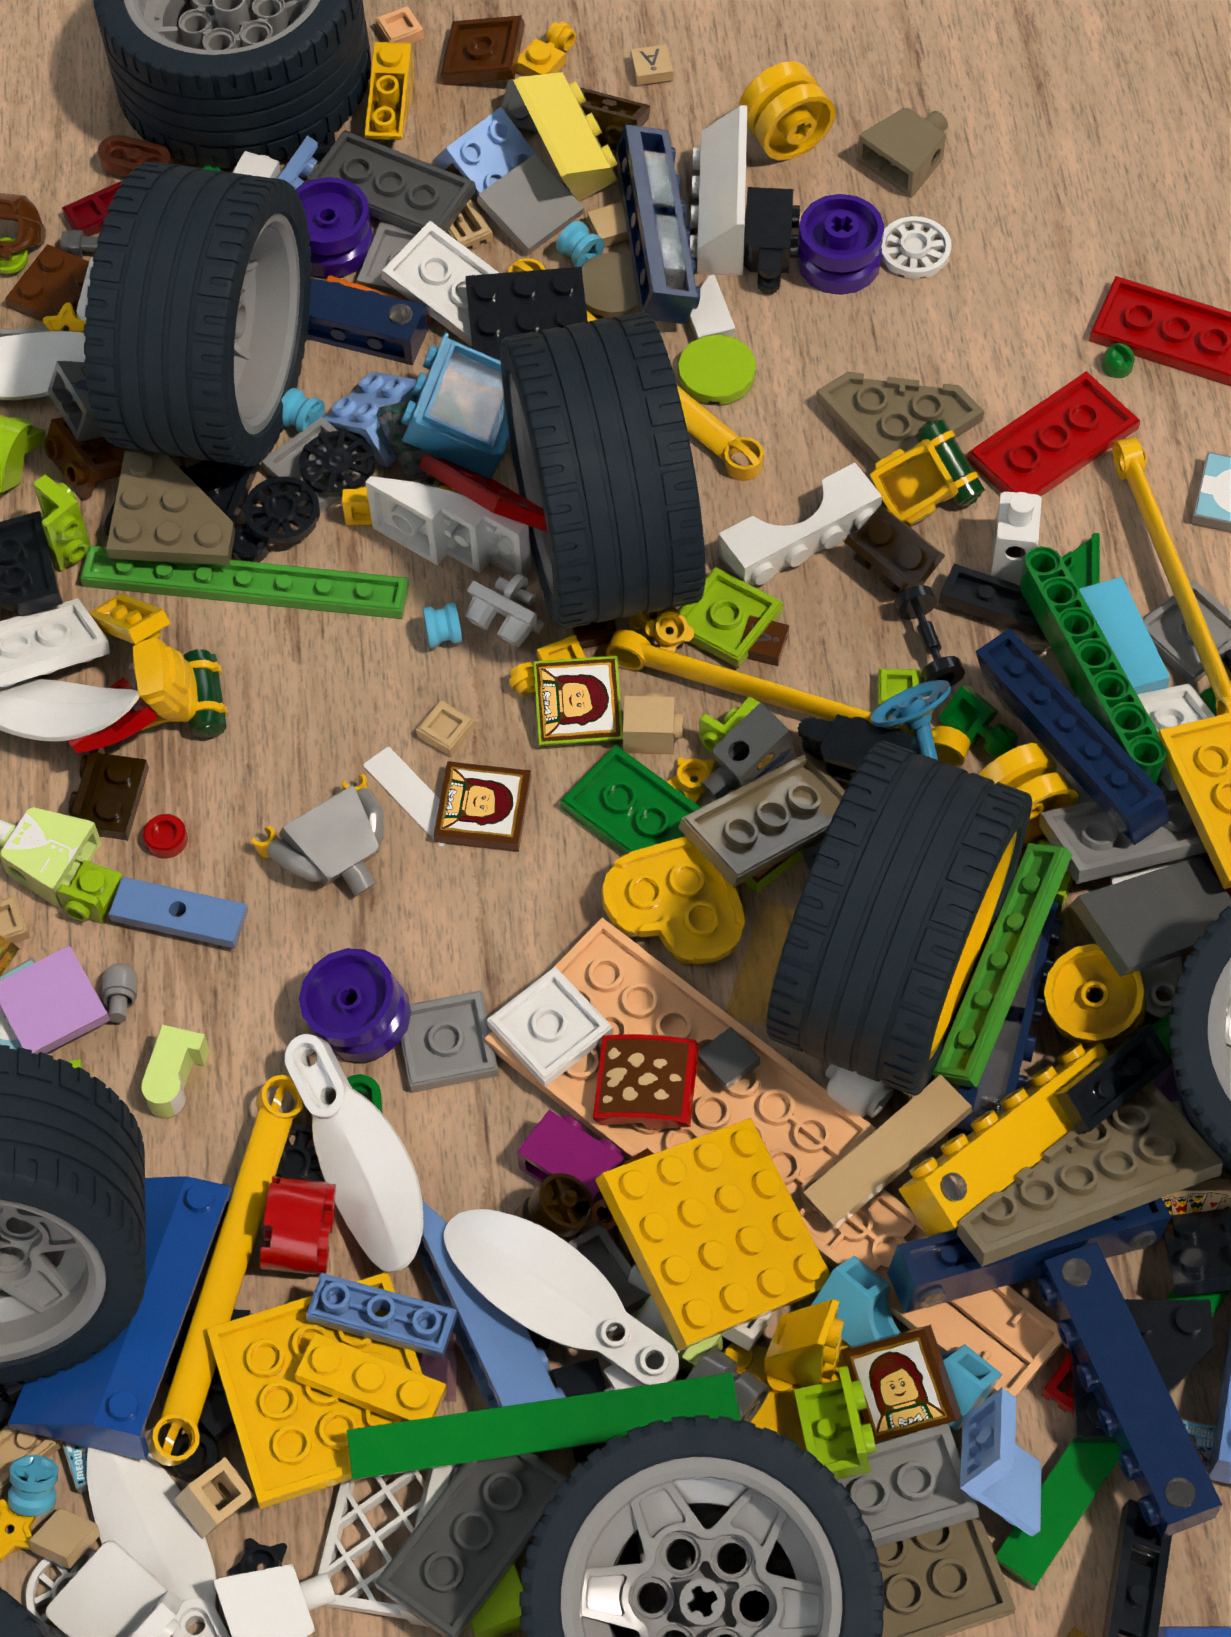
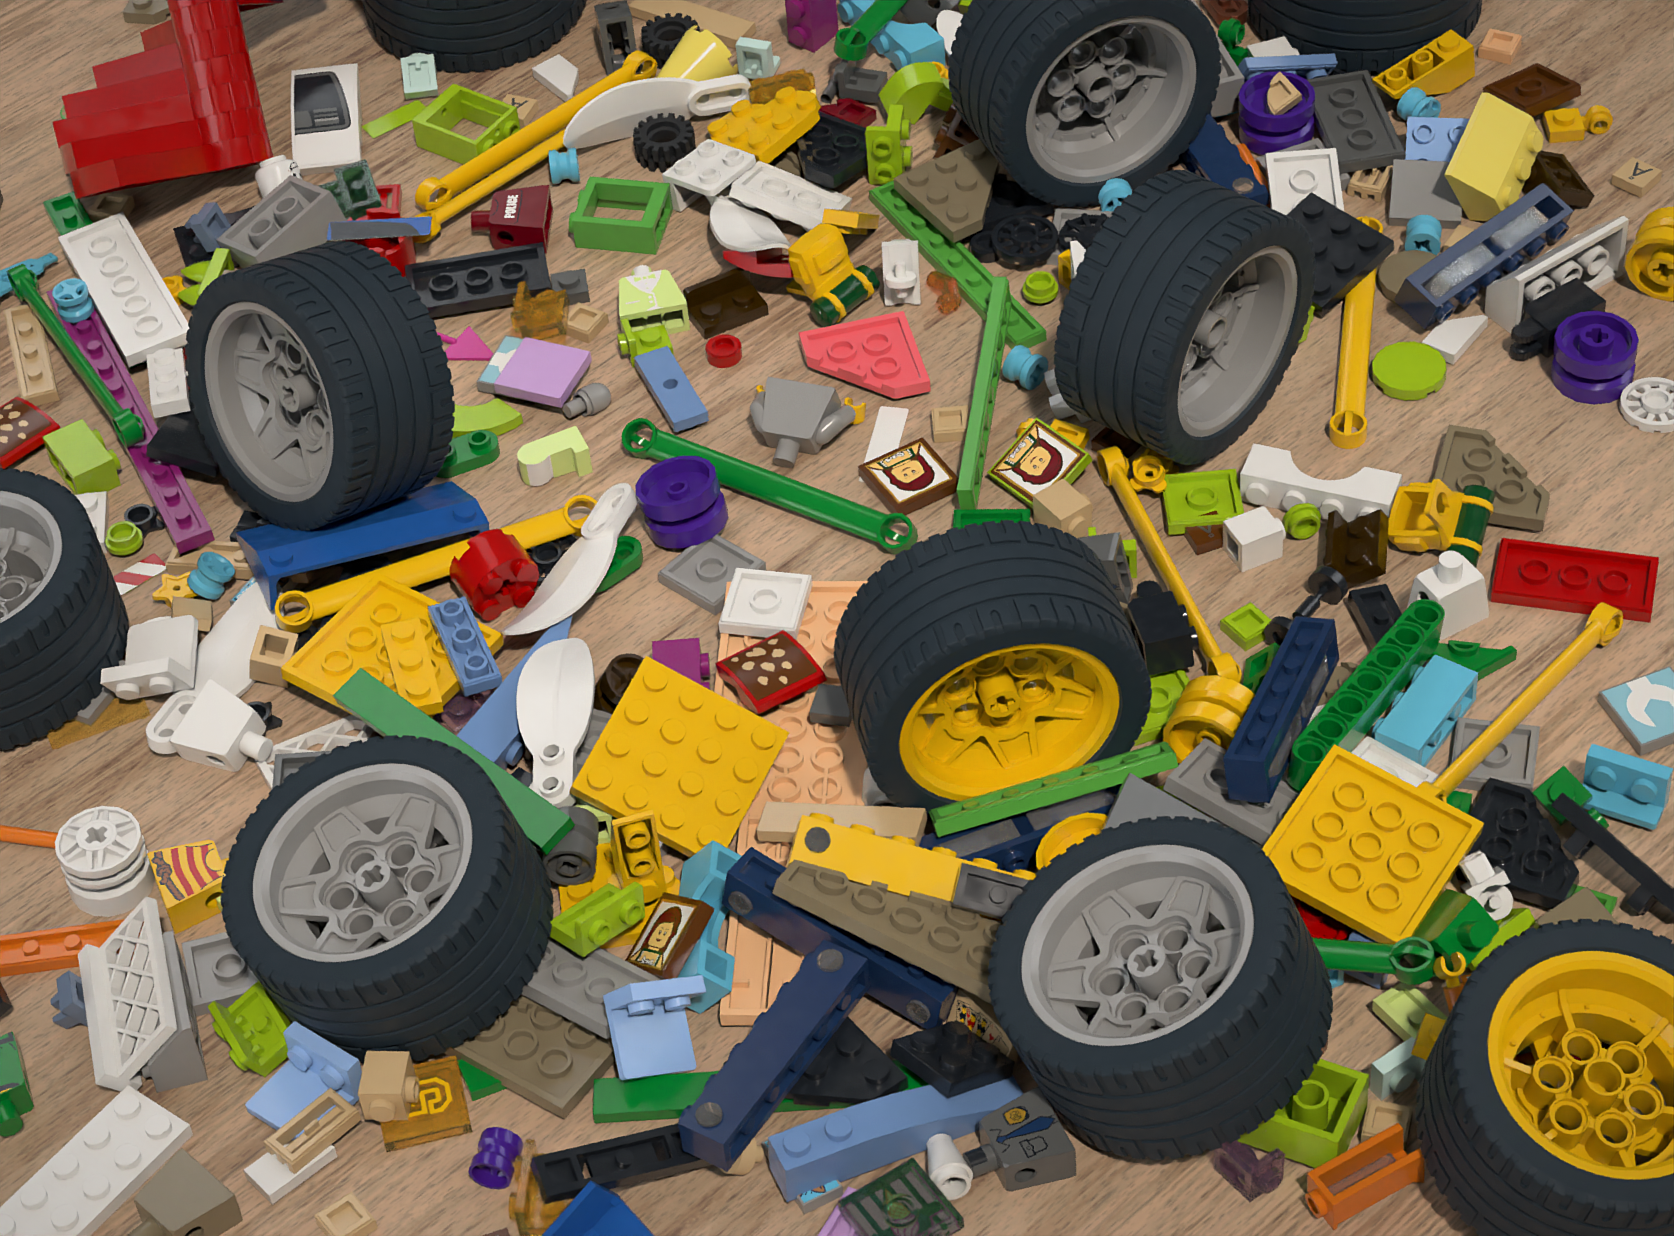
camera: 55 degrees right, 15 degrees down
dark azure dish [871,680,951,760] -> none
none -> green piece [621,418,918,555]
none -> coral plate [798,311,931,399]
none -> white hips [882,239,921,306]
none -> clear orange arm [927,271,962,314]
none -> bright green tile [957,277,1012,509]
none -> lime plate [1023,271,1058,304]
none -> white brick [1223,506,1286,572]
none -> tan tile [1267,72,1302,115]
none -> lime plate [1282,503,1321,539]
none -> medium azure wheel [1397,87,1441,121]

